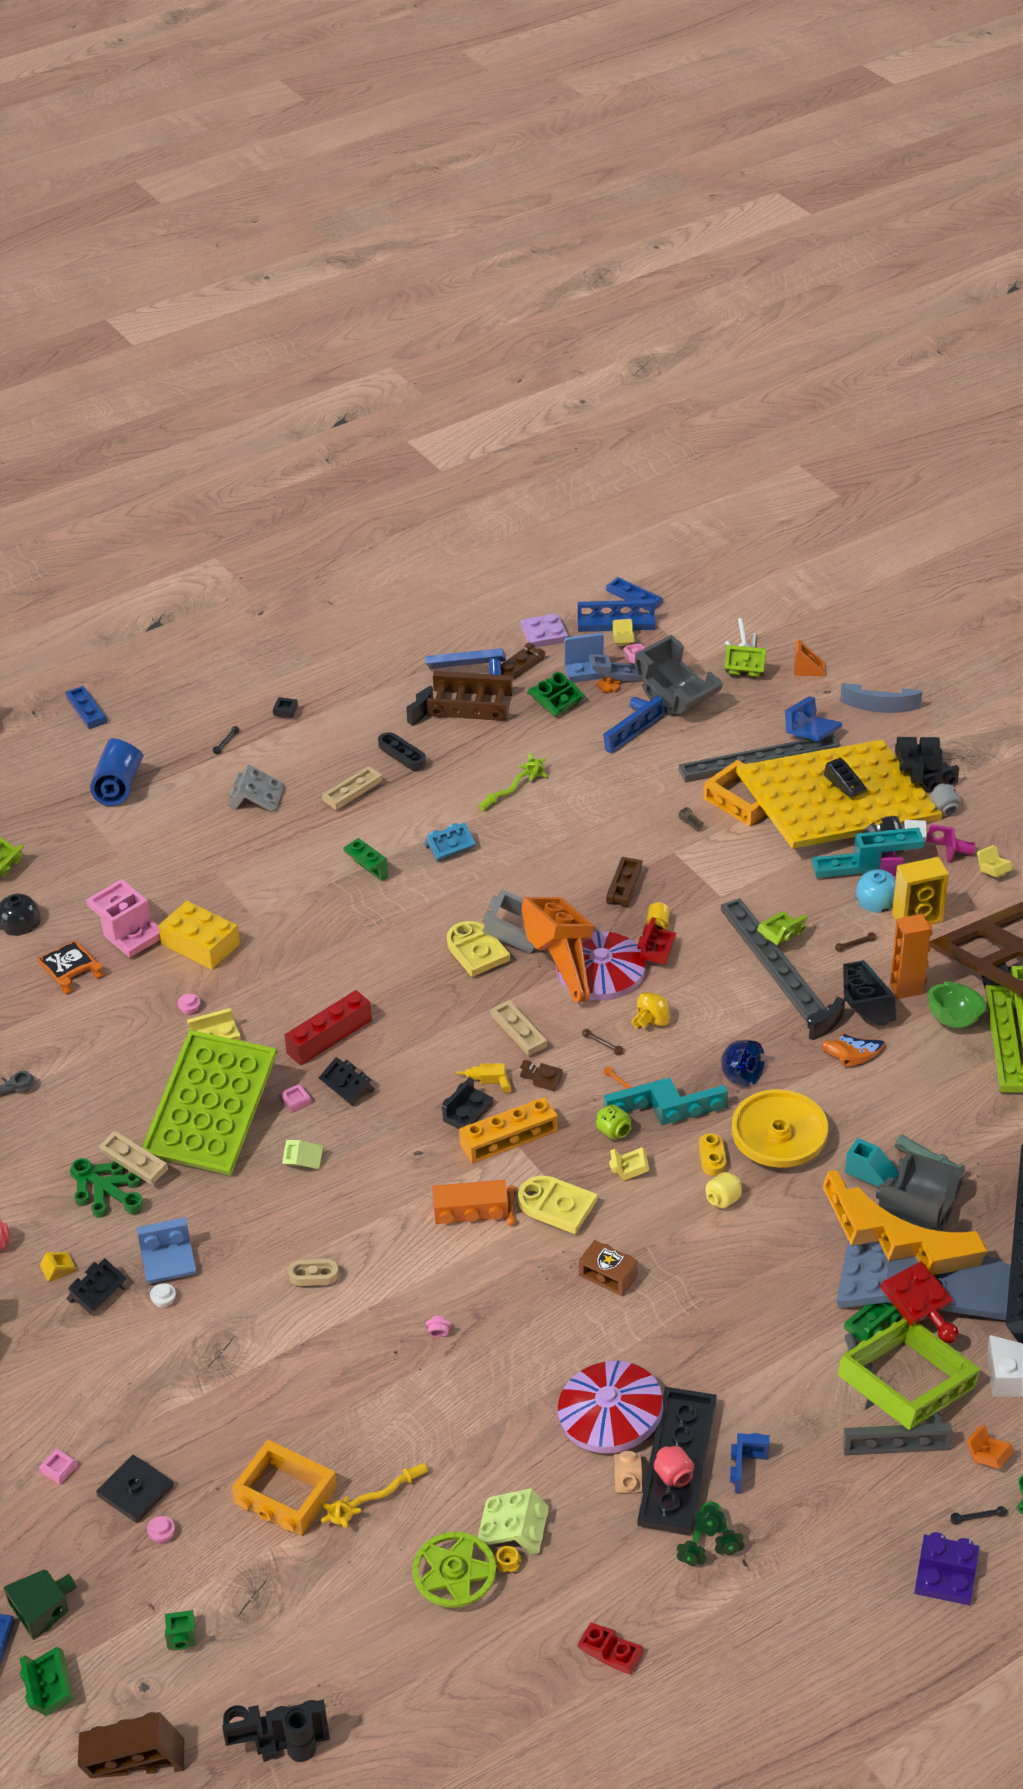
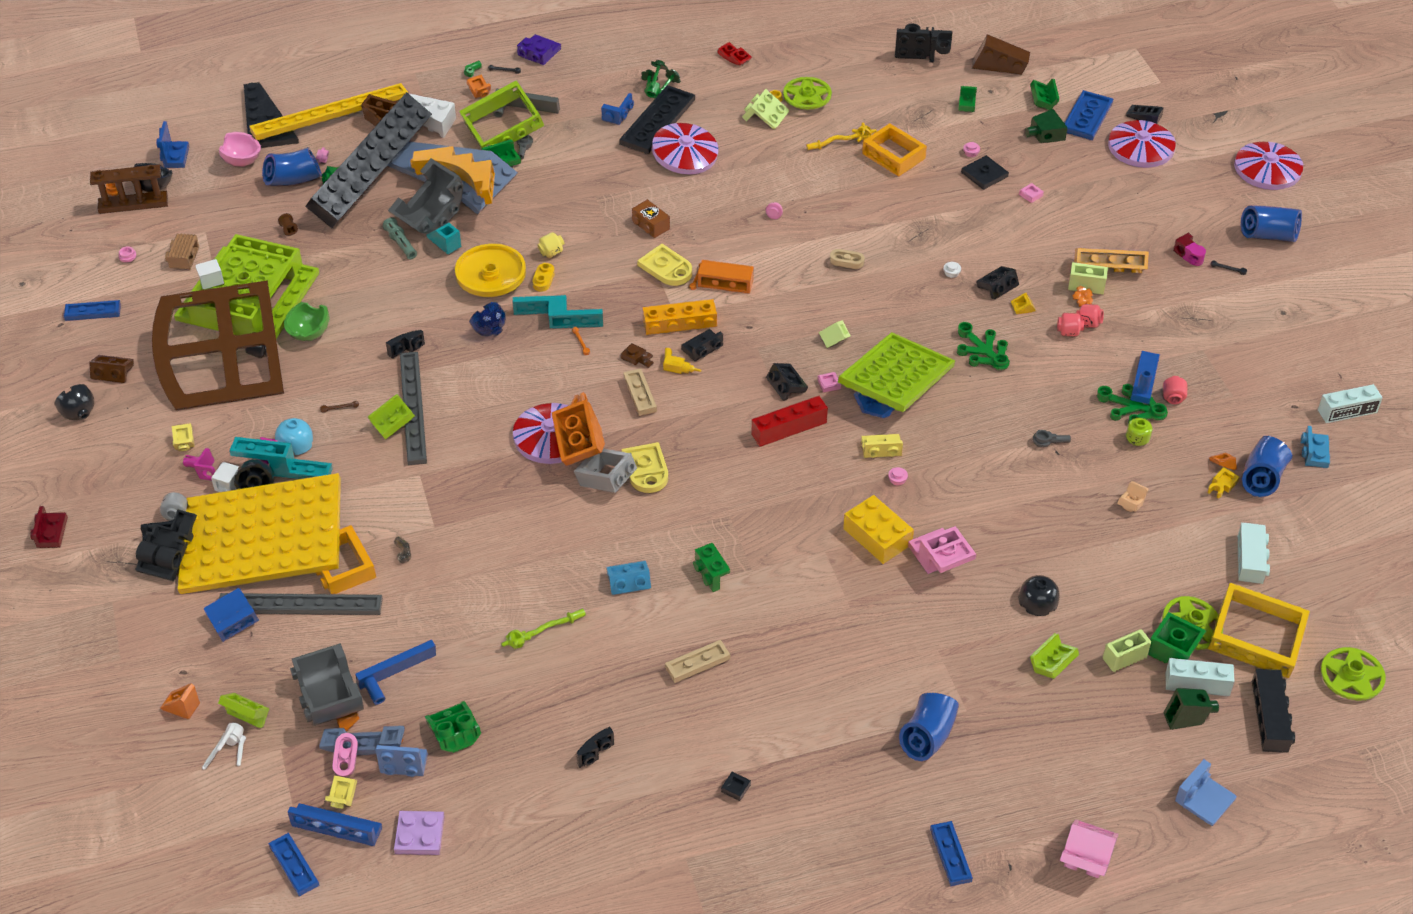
camera: 165 degrees left, 5 degrees up
flag [37,940,104,994] -> none
tan plate [99,1130,169,1185] -> none
medium blue bracket [136,1217,196,1284] -> none
black hinge [213,726,239,754] -> none
light grey bracket [228,764,284,812] -> none
black plate [378,732,426,770] -> none
blue piece [425,648,506,675] -> none
reddish brown fence [427,671,513,721] -> none
reddish brown plate [501,642,545,680] -> none
reddish brown hinge [582,1029,623,1056] -> none
lime head [596,1105,631,1140] -> none
reddish brown plate [606,857,643,907] -> none
light yellow bracket [609,1147,649,1181] -> none
light nougat bracket [614,1451,642,1493] -> none
yellow piece [631,992,670,1029] -> none
red bracket [637,917,677,965] -> none
yellow brick [646,902,670,930] -> none
coral head [654,1446,694,1487] -> none
orange arm [822,1033,885,1067] -> none
black slope [824,757,867,798] -> none
sand blue slope [840,683,922,713] -> none
black wedge [843,960,896,1025] -> none
red plate [880,1261,959,1344] -> none
orange brick [889,914,933,999] -> none
yellow brick [892,857,949,925] -> none

